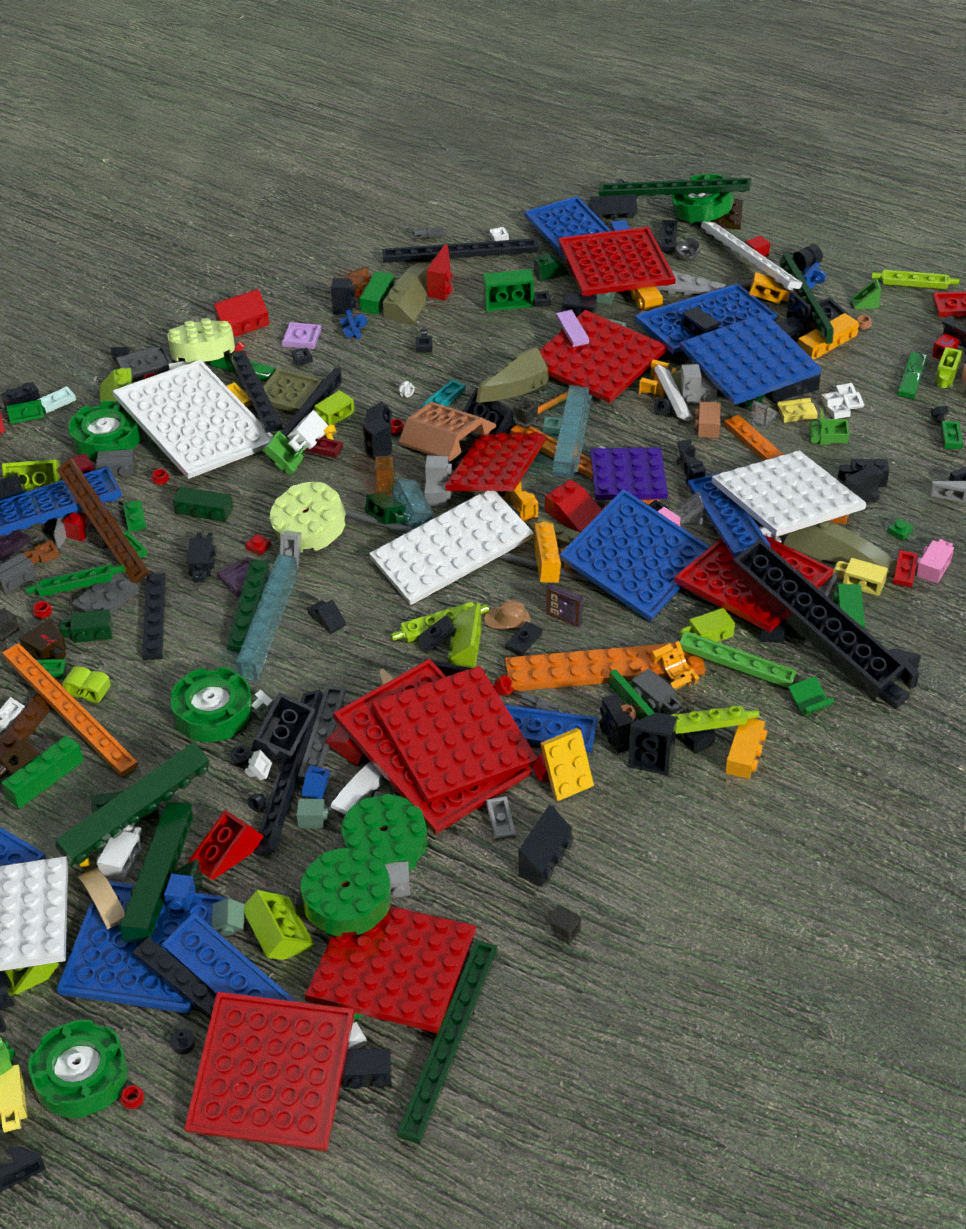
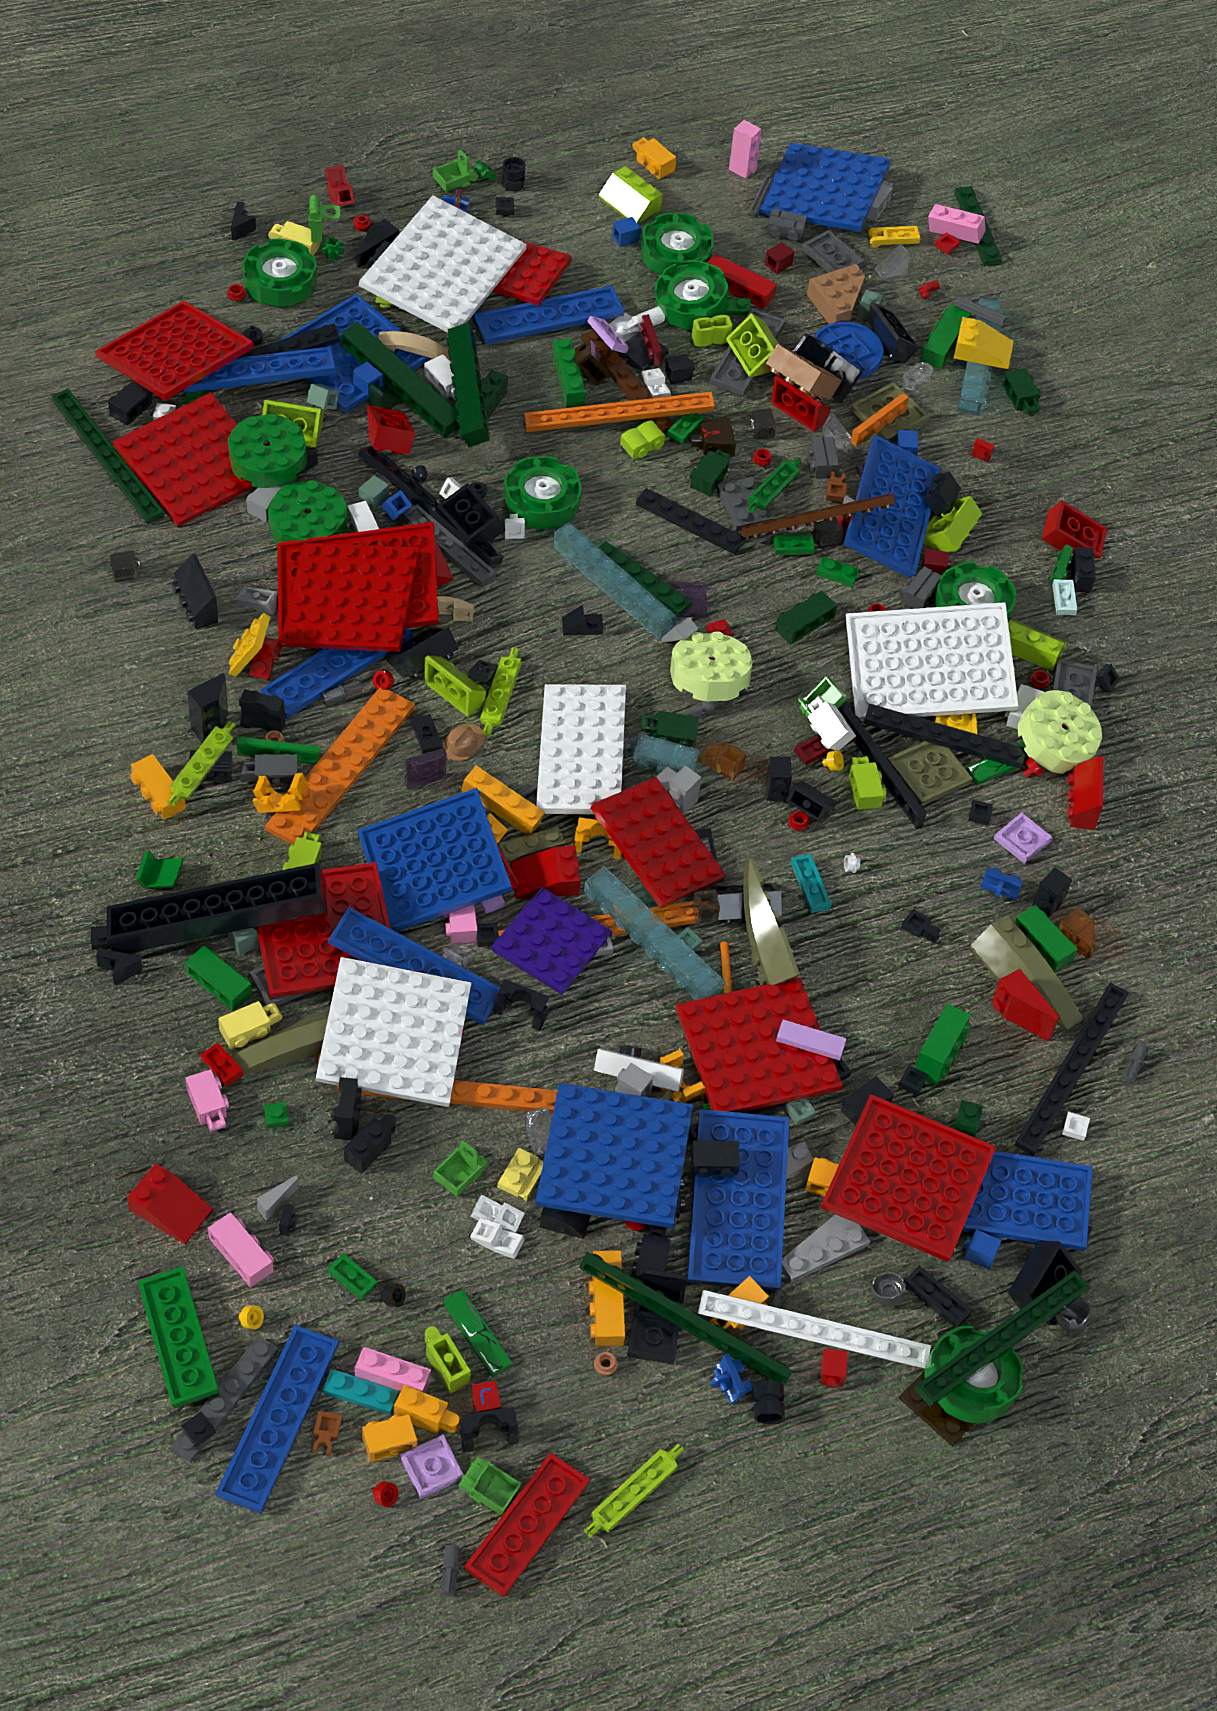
camera: 120 degrees right, 10 degrees up
black hinge [186,533,217,583] -> none
nougat slope [399,402,496,461] -> none
bright green plate [679,631,797,688] -> none
nougat brick [695,402,720,438] -> none
bright green slope [851,278,881,309] -> none

